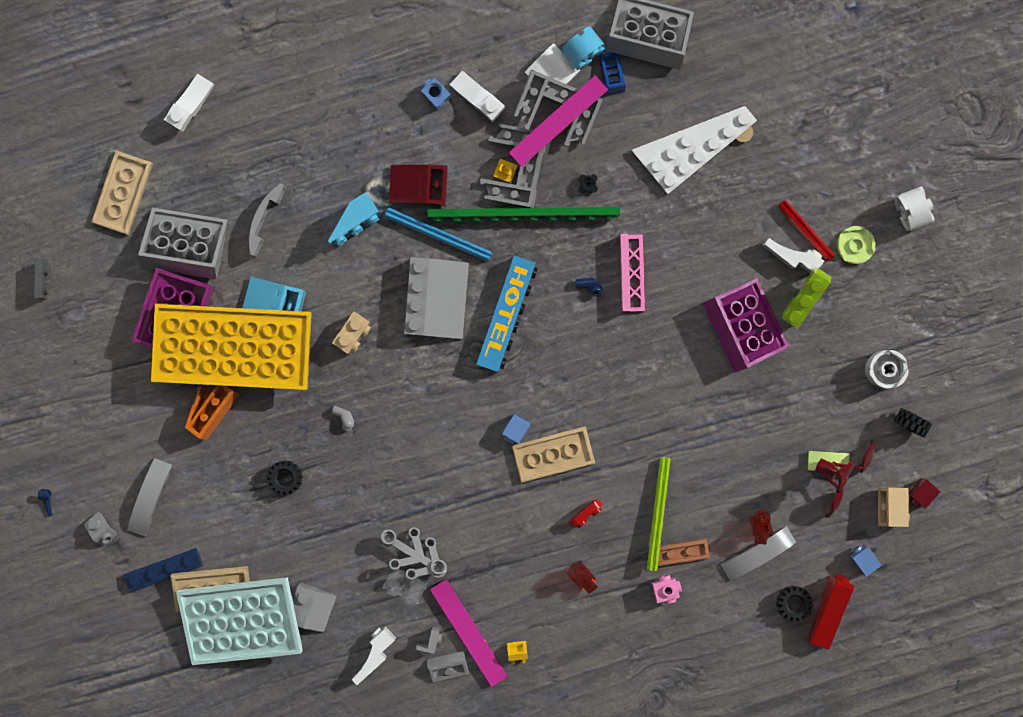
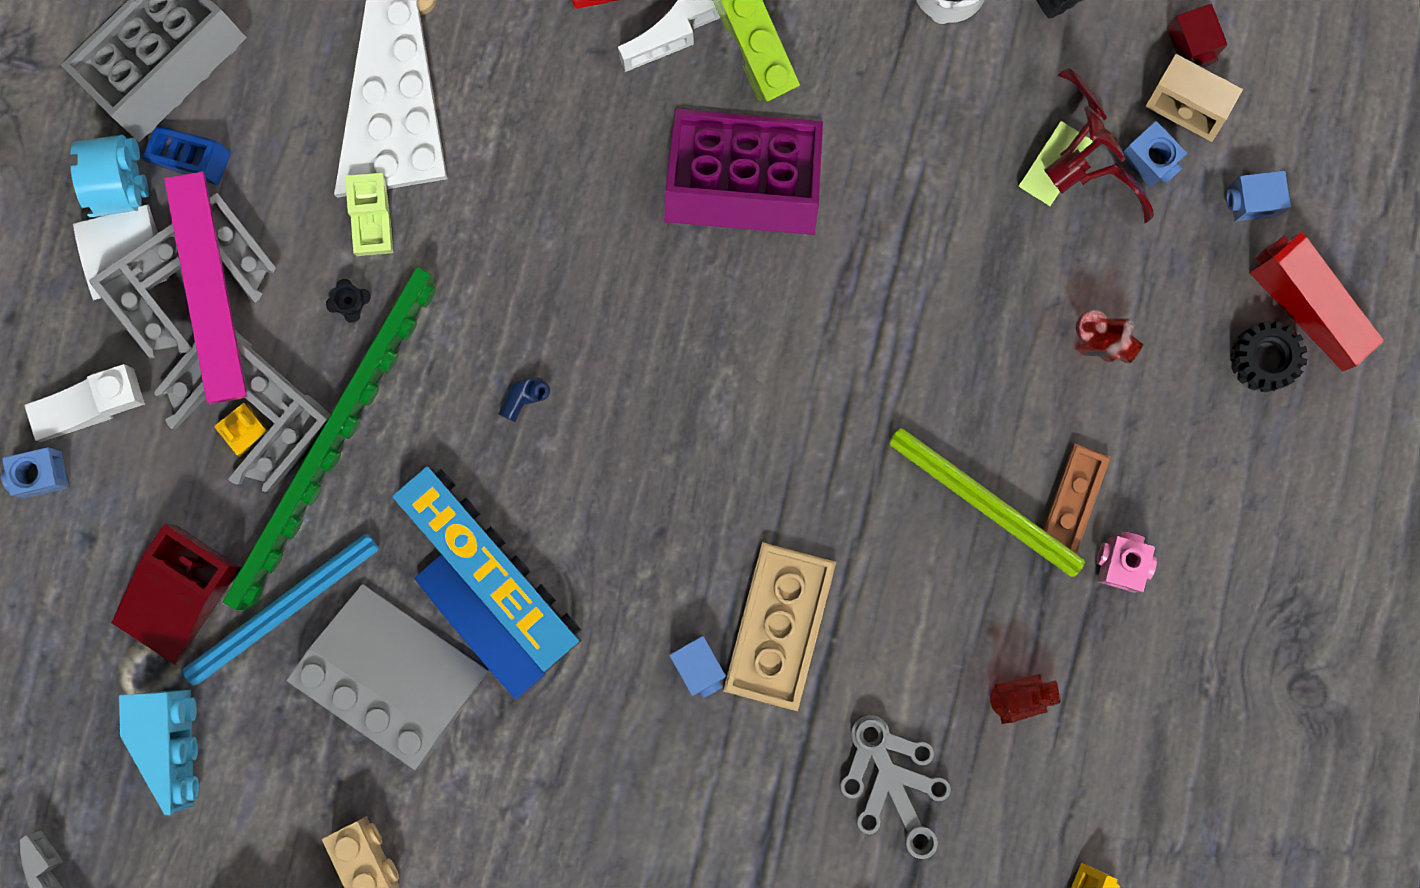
camera: 65 degrees left, 5 degrees down
red plate [568,498,602,529] -> none
bright pink fence [619,234,645,312] -> none
light grey slope [720,526,796,581] -> none
none -> yellowish green slope [345,173,394,256]
none -> blue slope [414,554,546,700]
none -> light grey plant [840,715,951,859]
none -> medium blue brick [1123,121,1188,188]

